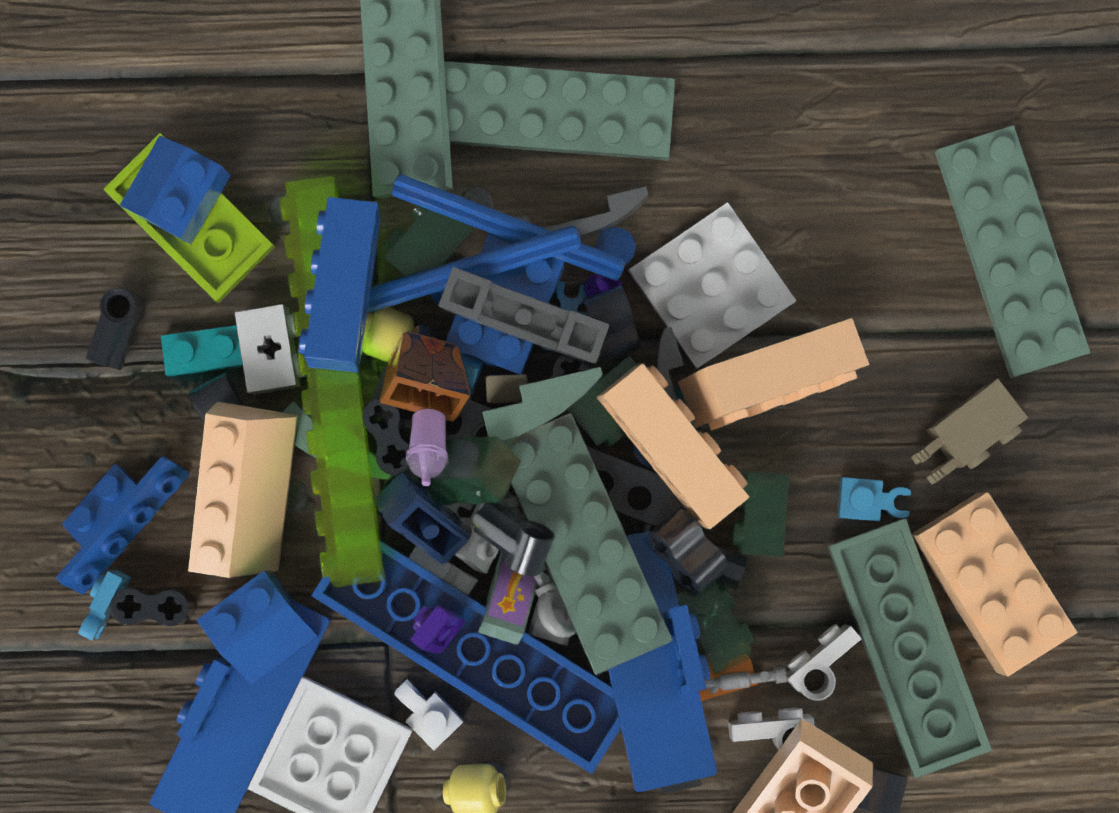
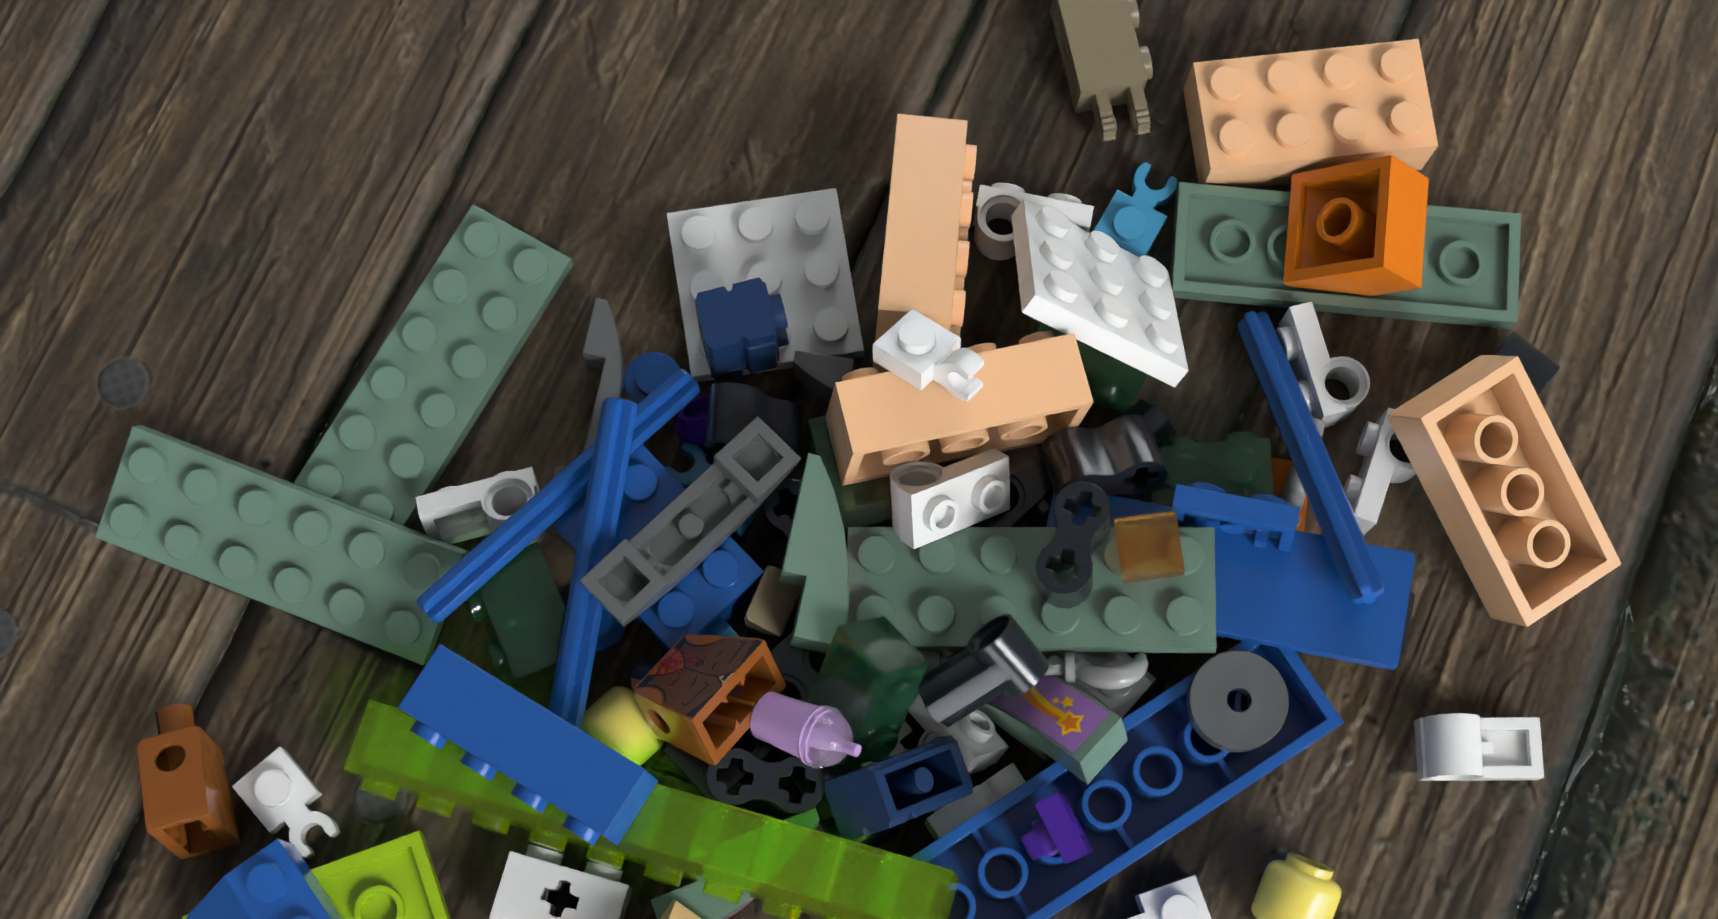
camera: 75 degrees left, 10 degrees down
none -> dark orange torso [137,704,241,860]
none -> white plate [232,747,340,859]
none -> white plate [415,467,546,553]
none -> dark blue brick [694,277,789,382]
none -> white plate [873,309,984,402]
none -> white plate [890,448,1010,549]
none -> white plate [972,183,1094,260]
none -> white plate [1011,199,1189,387]
none -> black axle [1036,481,1111,609]
none -> clear orange tile [1114,510,1185,584]
none -> dark grey piece [1186,651,1289,752]
none -> blue axle [1237,310,1385,605]
none -> orange slope [1283,155,1429,296]

